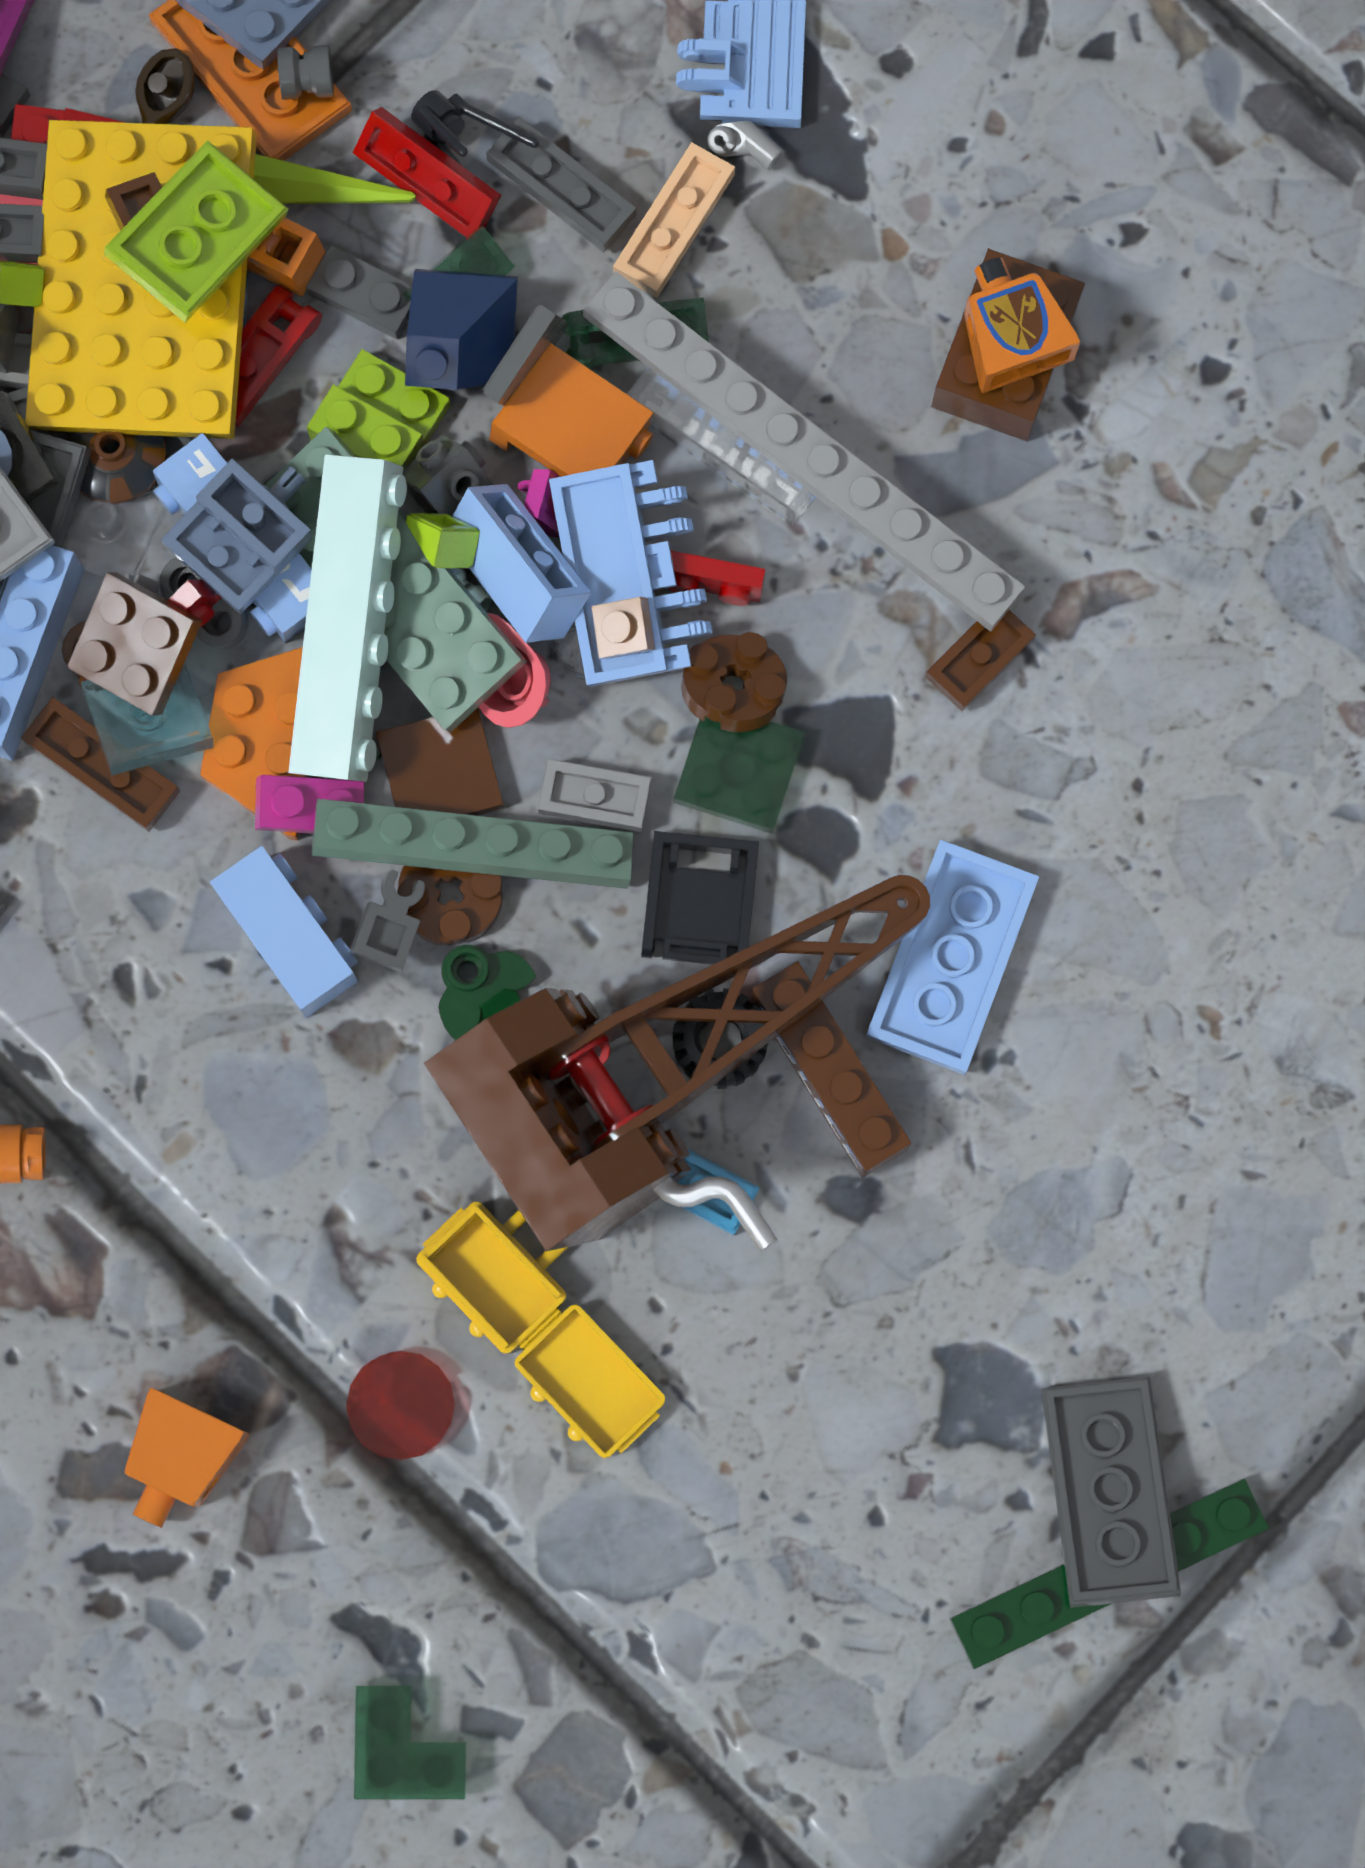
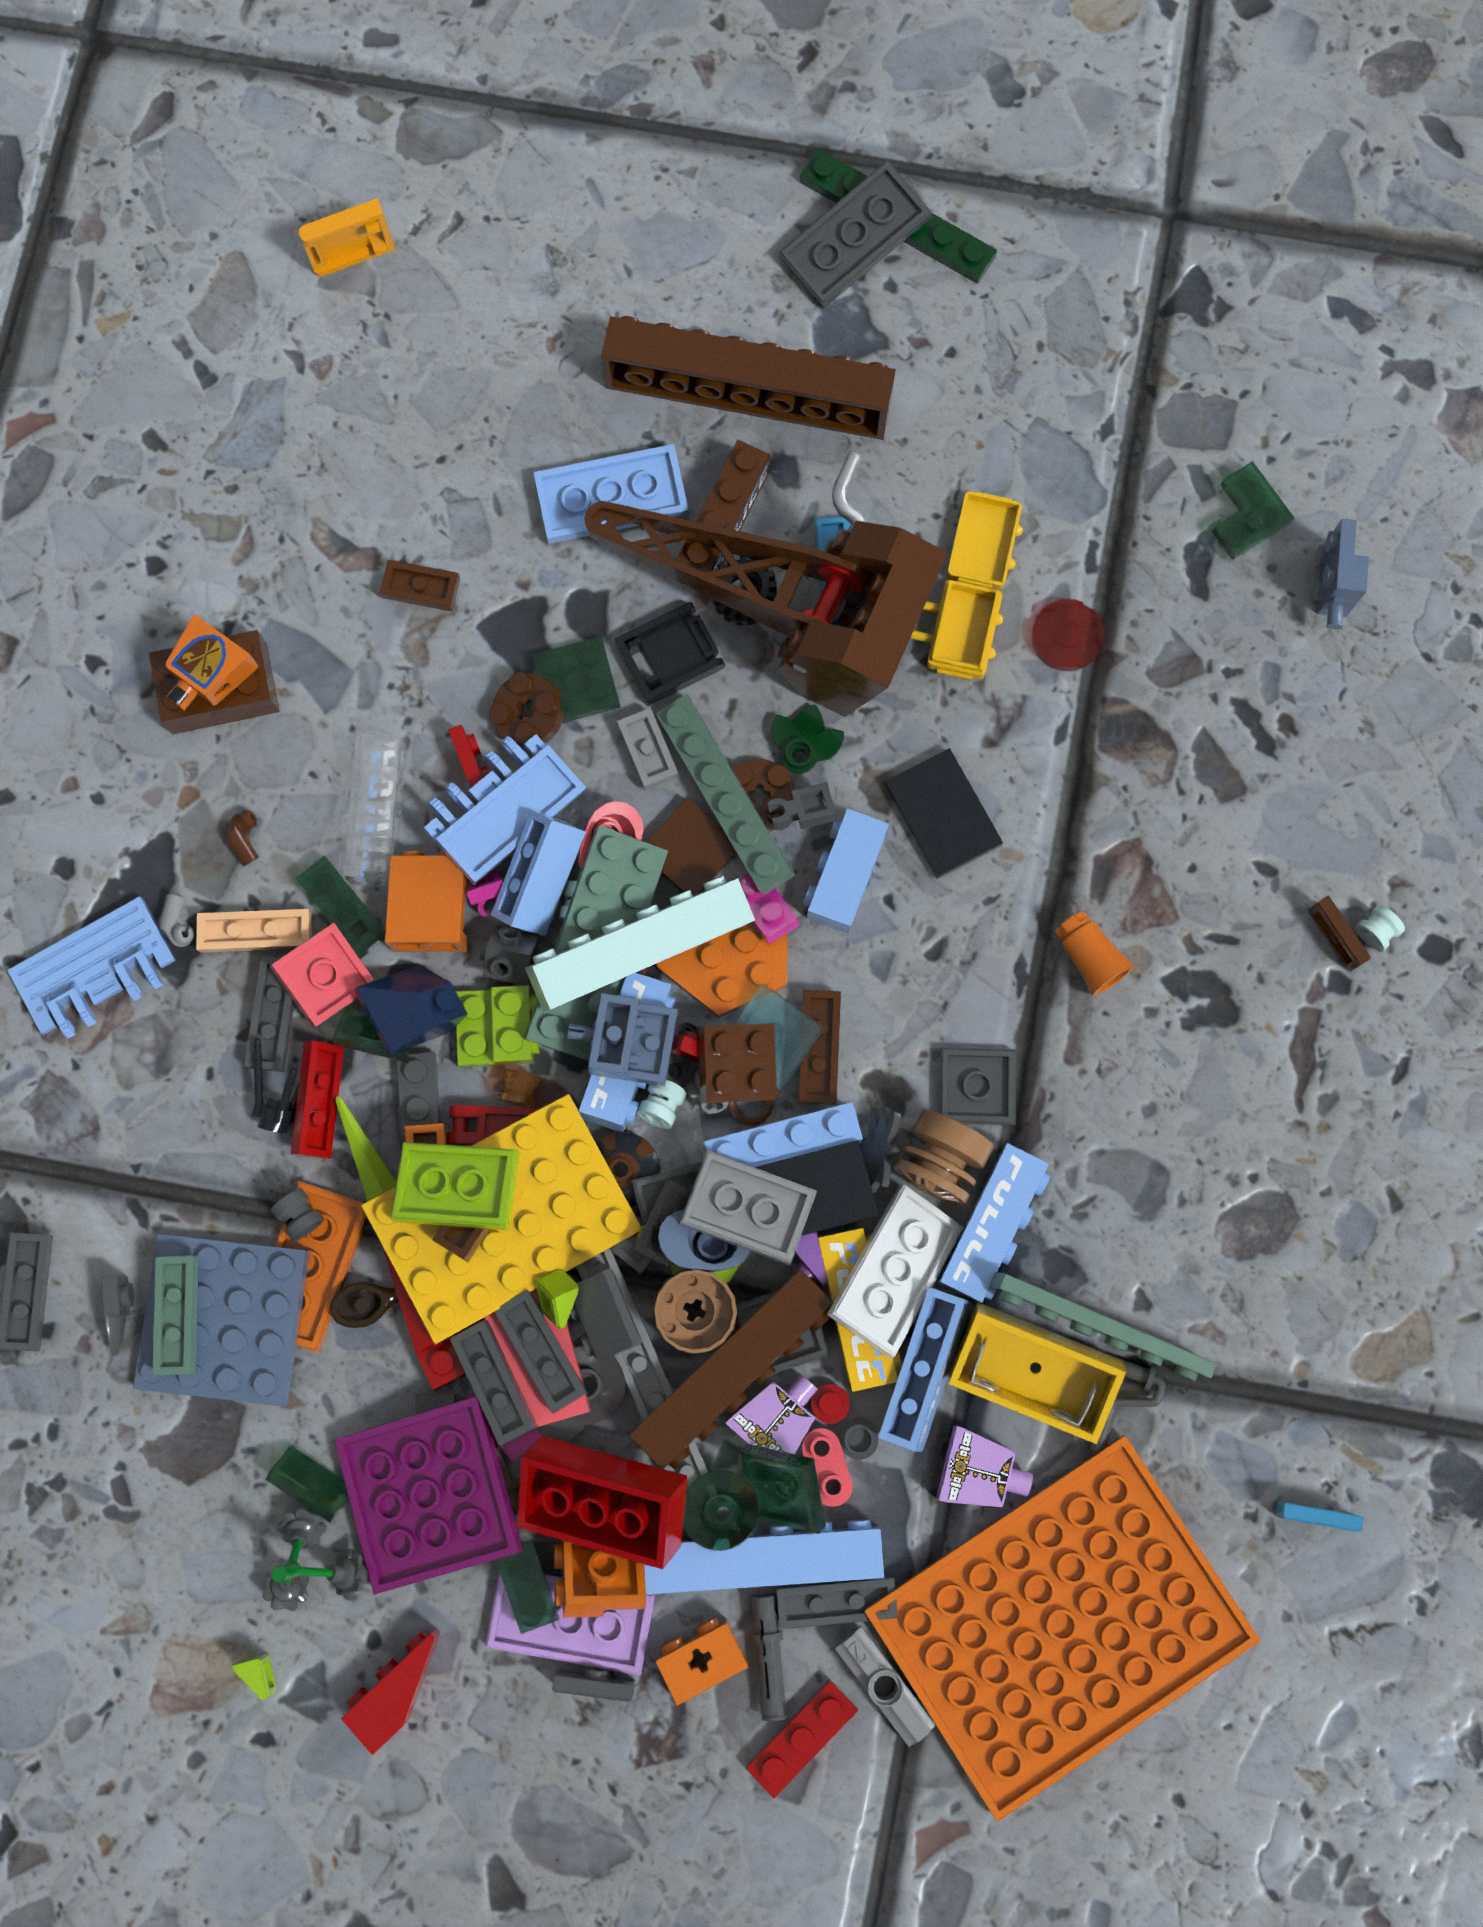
camera: 120 degrees left, 0 degrees up
orange torso [124,1388,250,1528] -> none
lime slope [406,513,480,568] -> none
dark grey tile [482,304,569,406] -> none
light grey plate [583,271,1025,632] -> none
plate [591,597,655,659] -> none
none -> reddish brown arm [226,810,259,867]
none -> coral plate [270,923,375,1028]
none -> clear orange wheel [497,1069,541,1108]
none -> reddish brown brick [601,316,896,440]
none -> light aqua wheel [637,1080,687,1129]
none -> black tile [885,748,1003,879]
none -> sand blue plate [1313,518,1369,630]

